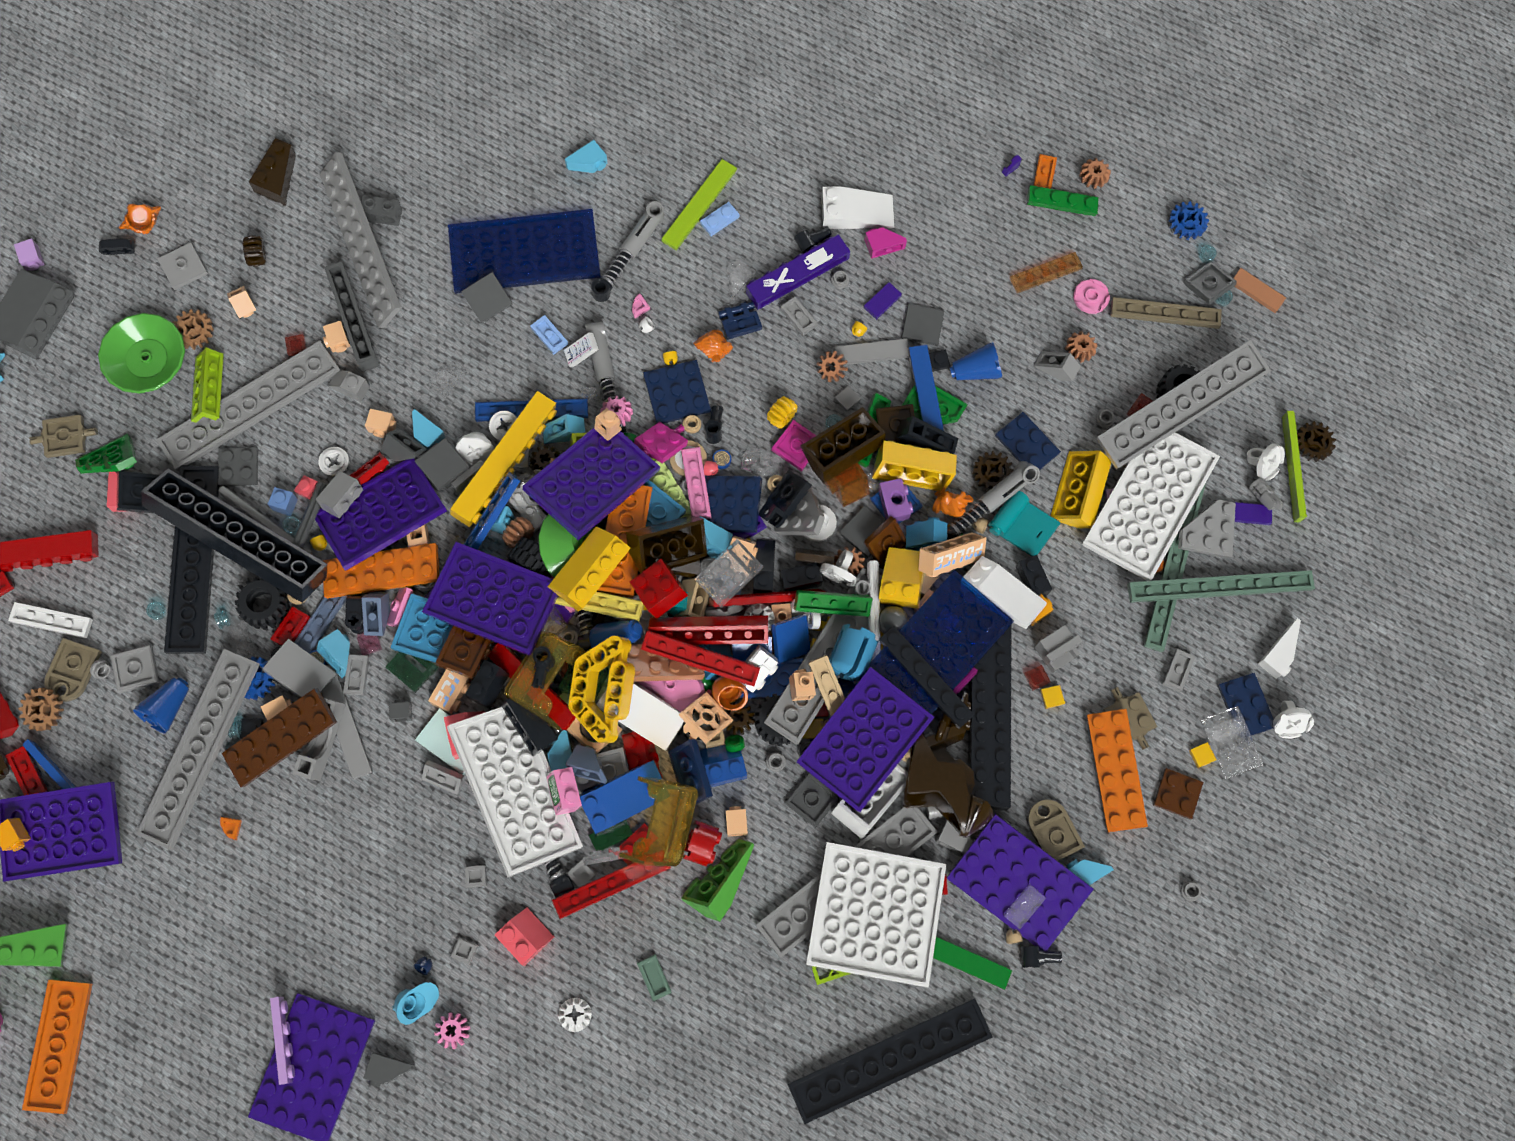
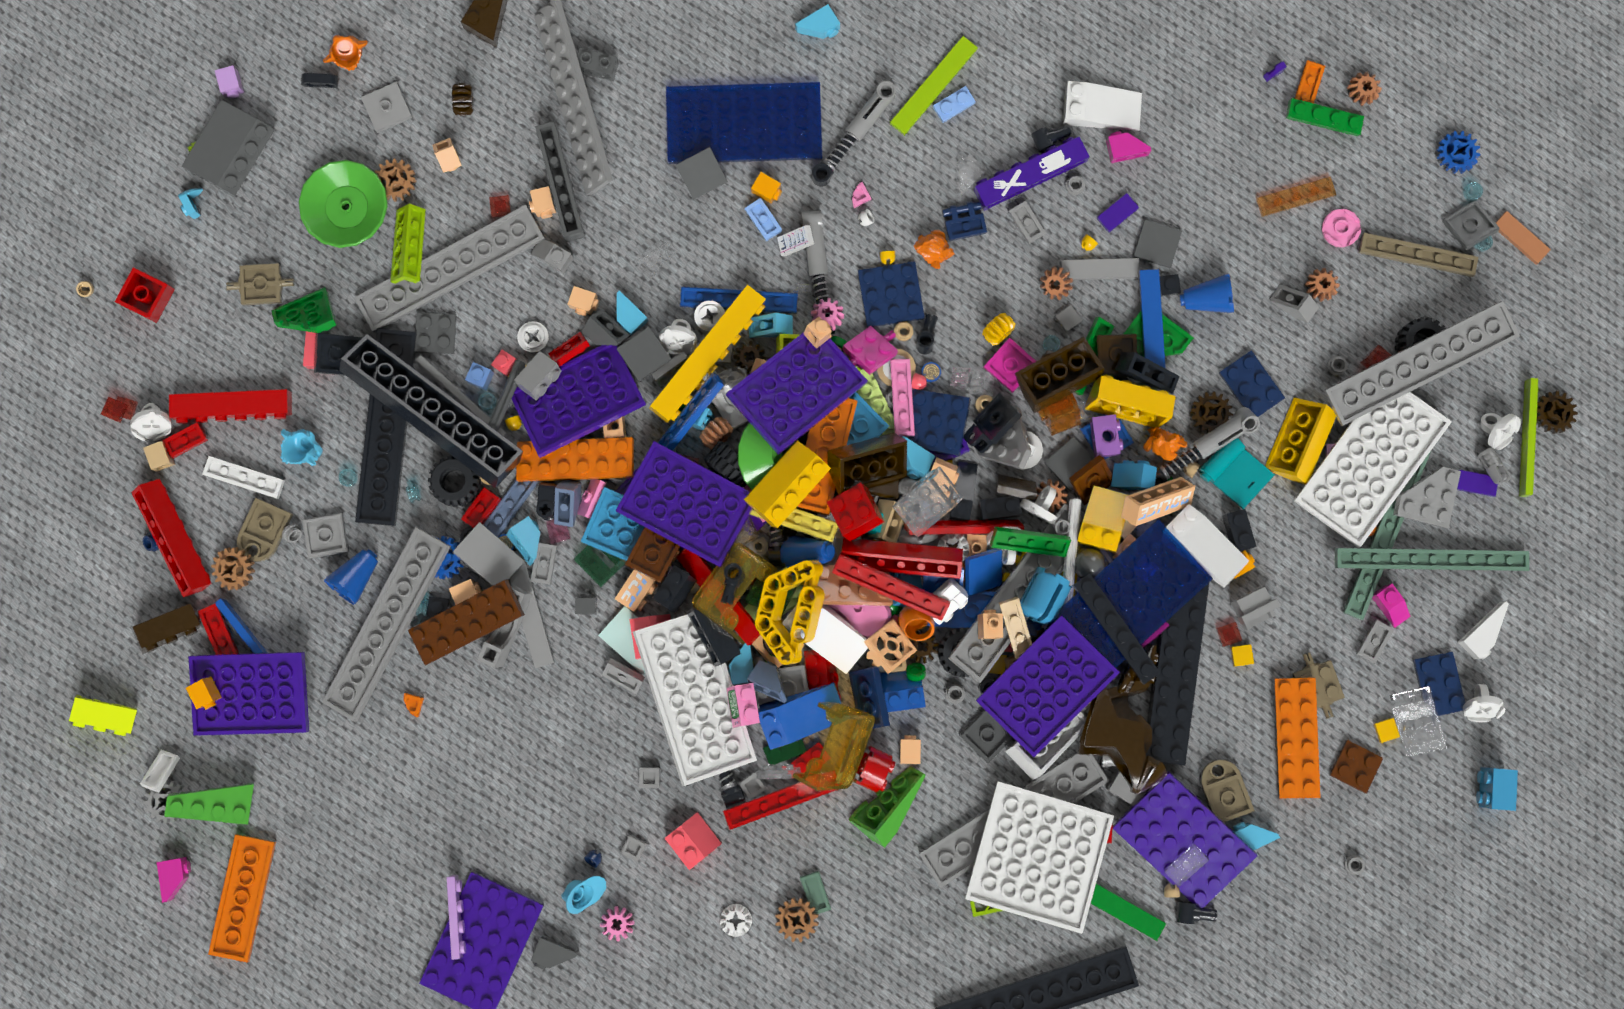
camera: 10 degrees right, 10 degrees up
none -> medium azure hair [280,429,323,466]
none -> light orange brick [751,172,782,204]
none -> medium nougat gear [775,897,819,942]
none -> dark pink slope [1372,583,1411,628]
none -> dark azure brick [1476,767,1518,811]

